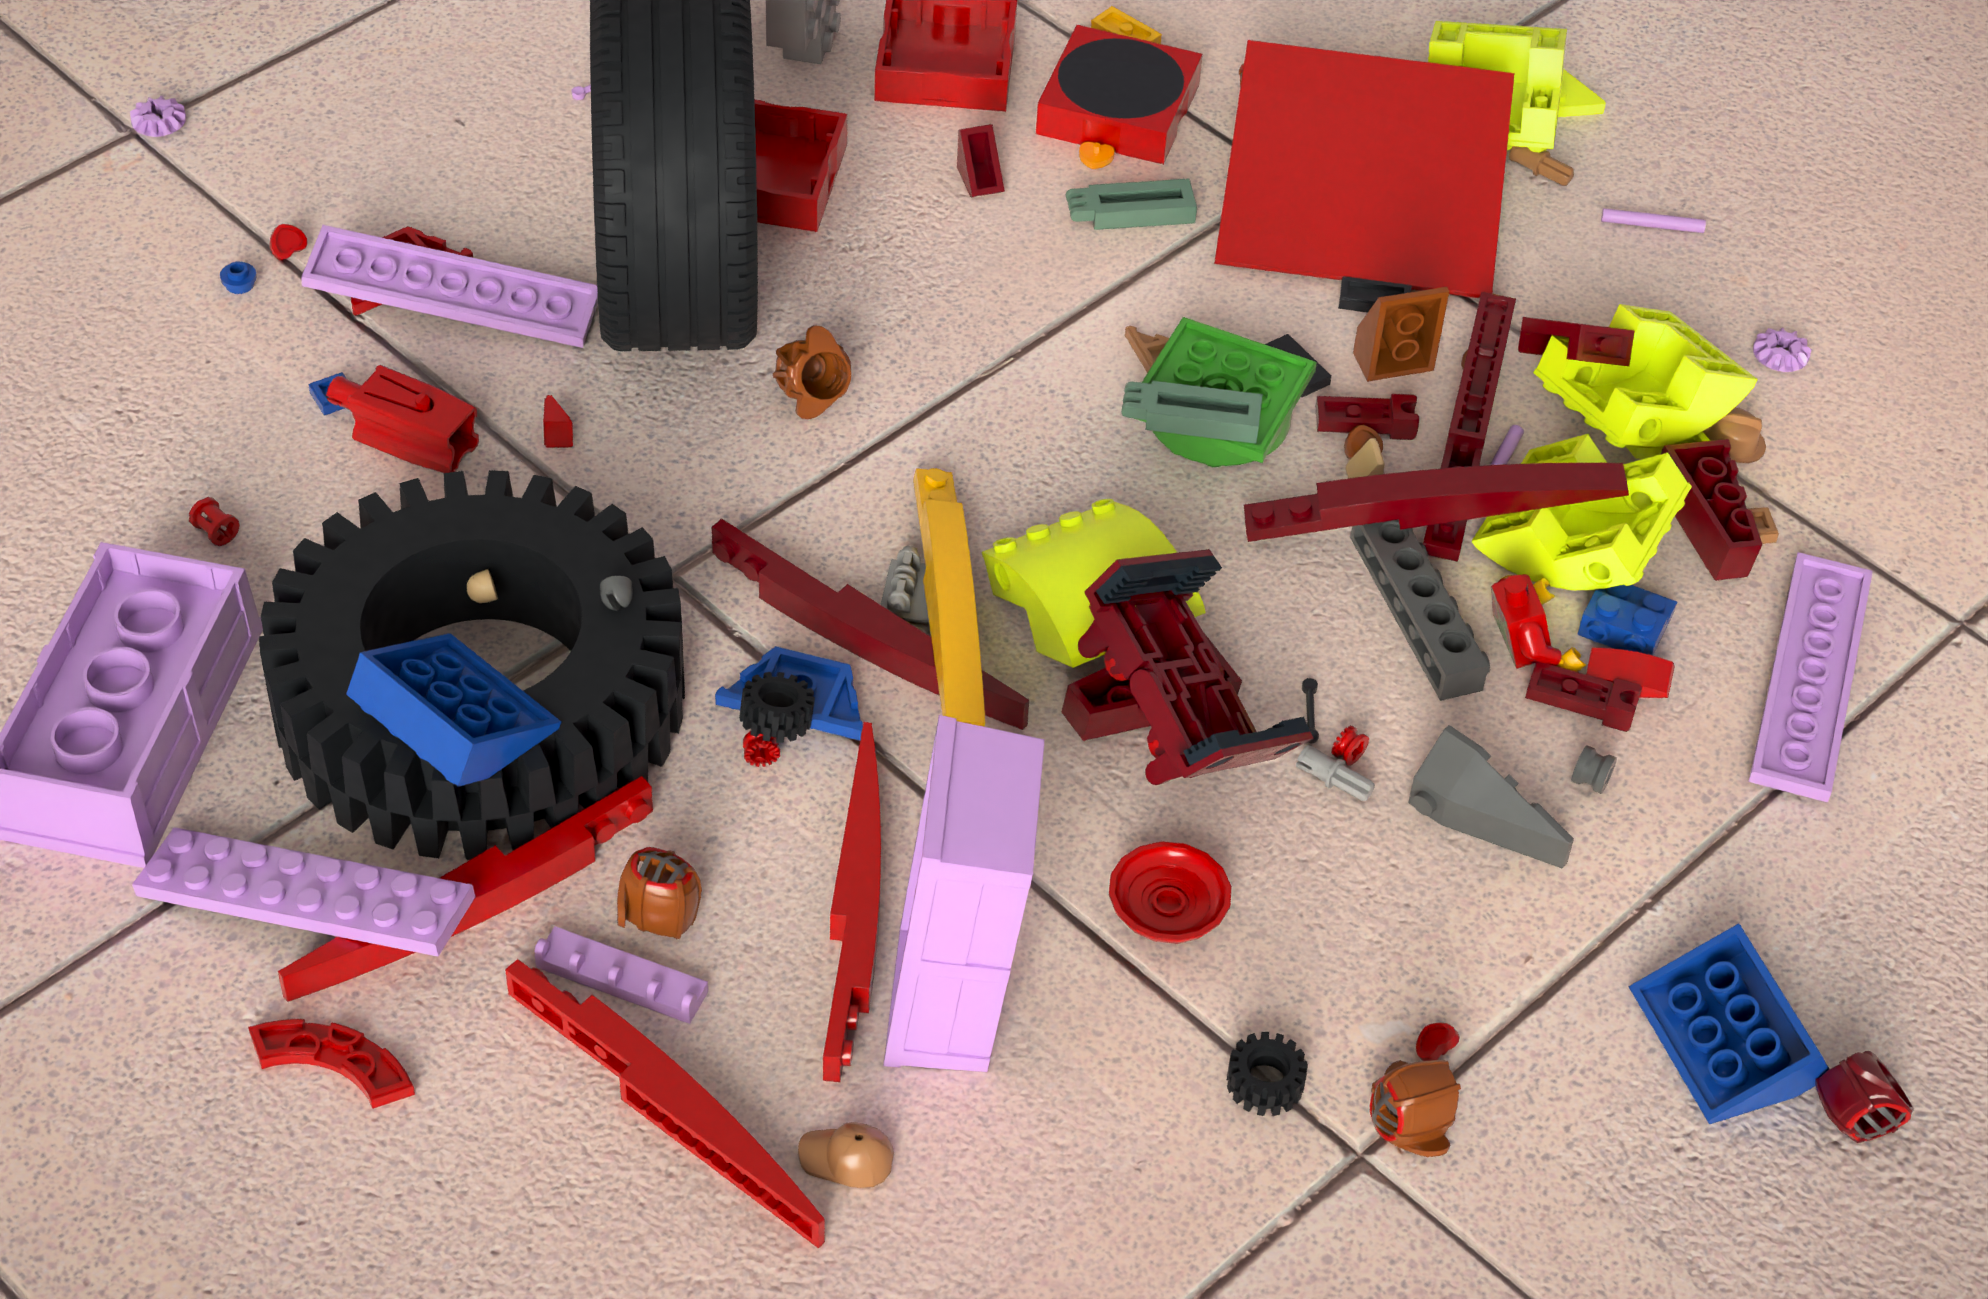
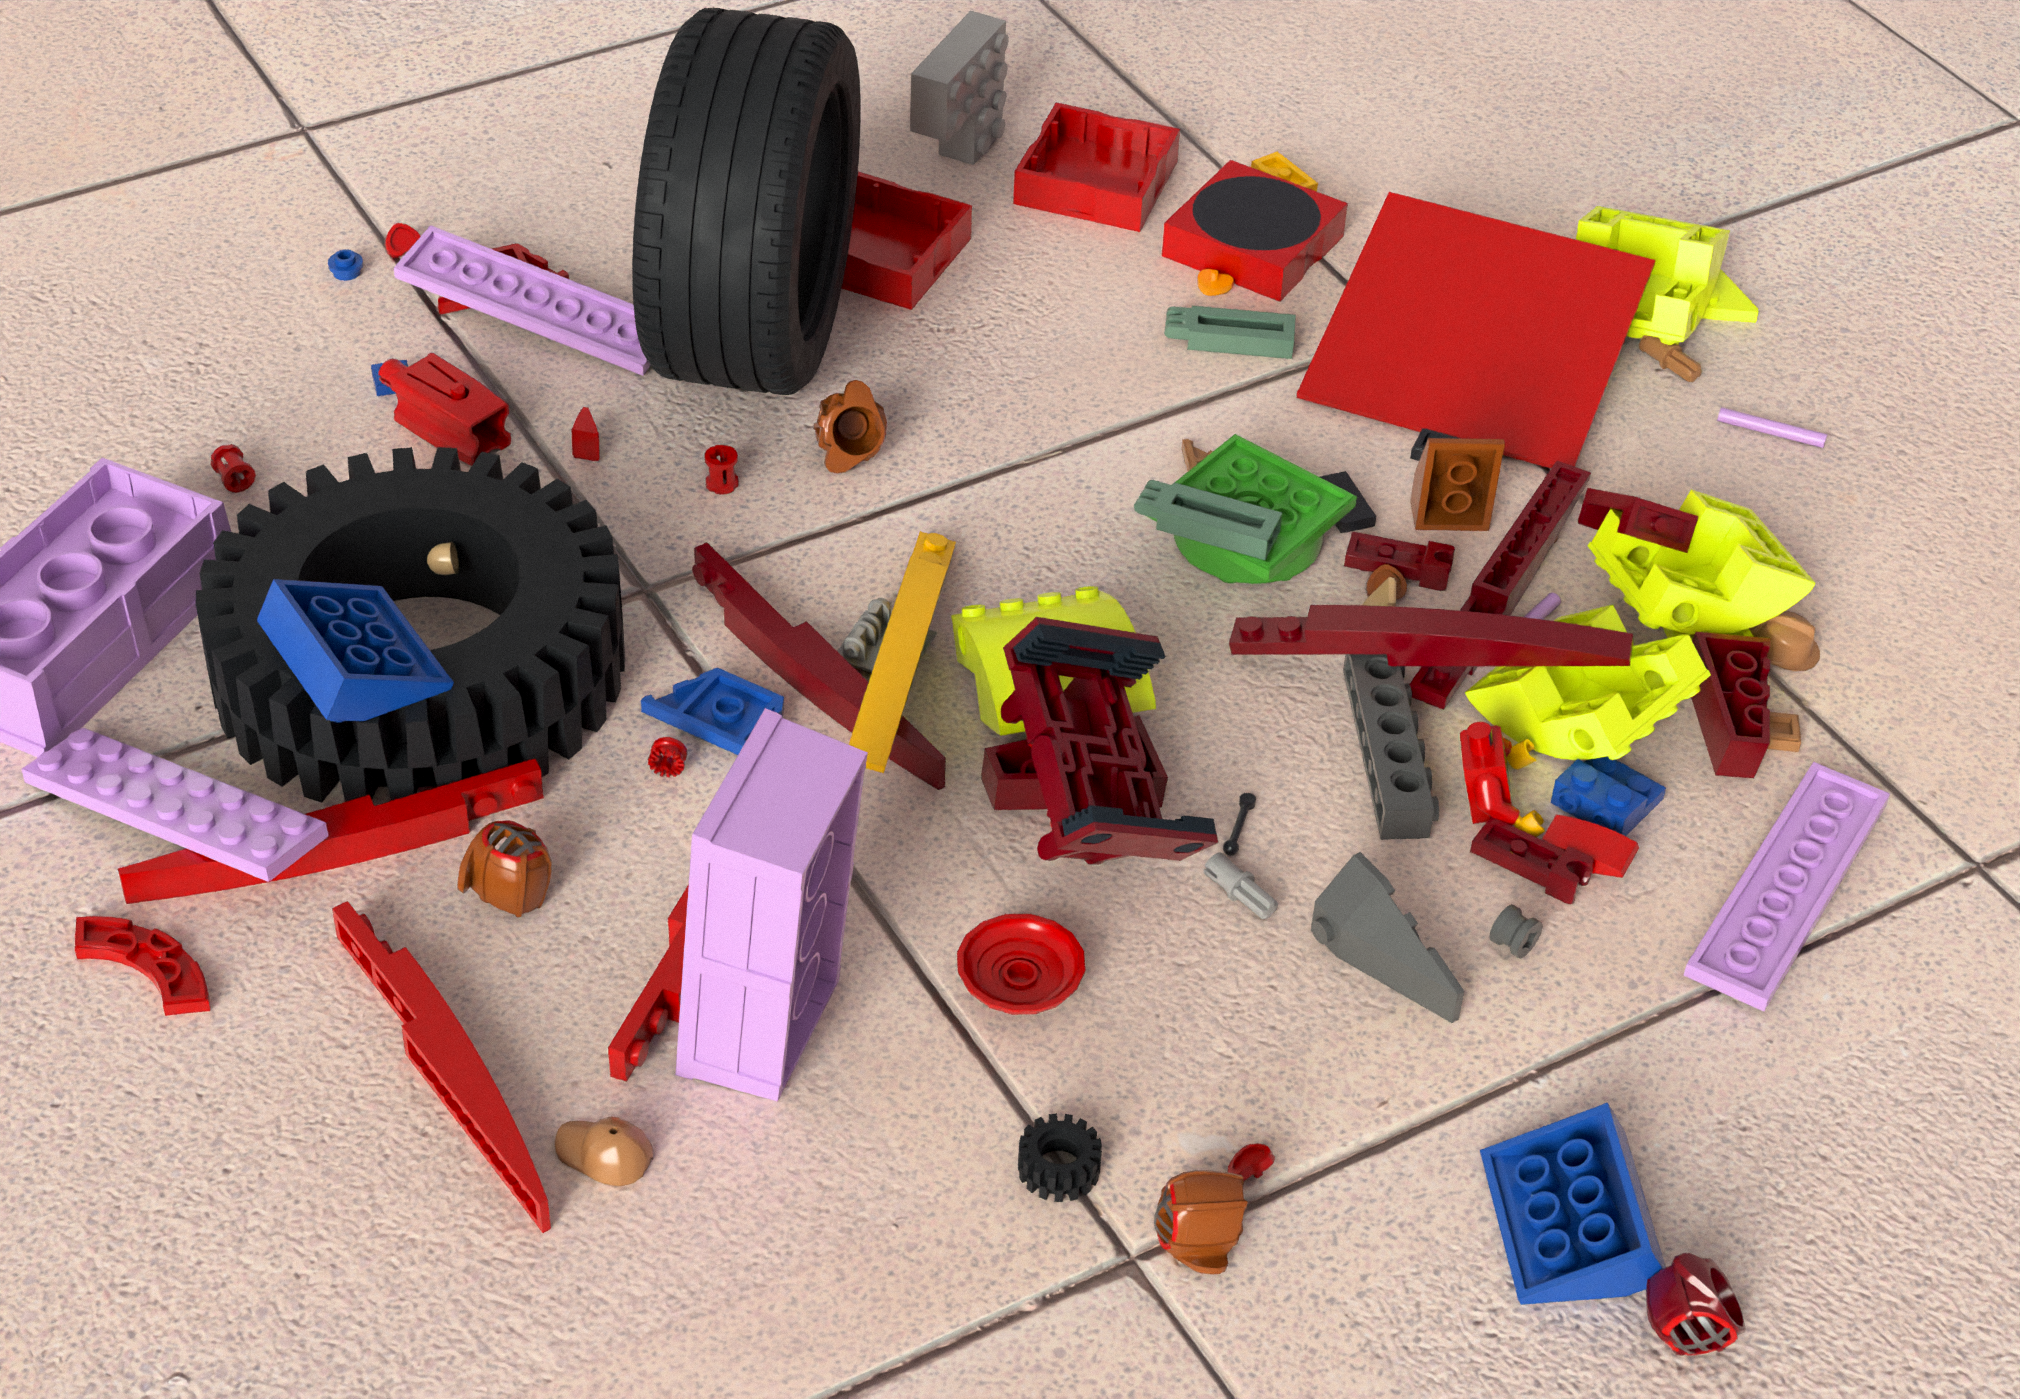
camera: 15 degrees right, 5 degrees down
lavender gear [130,96,186,137] -> none
lavender hinge [534,926,708,1024] -> none
dark grey hinge [600,576,633,611] -> none
black tyre [739,672,815,743] -> none
dark red slope [957,124,1005,198] -> none
red bush [1331,725,1369,766] -> none
lavender gear [1753,327,1812,372] -> none
none -> red bush [704,445,739,495]

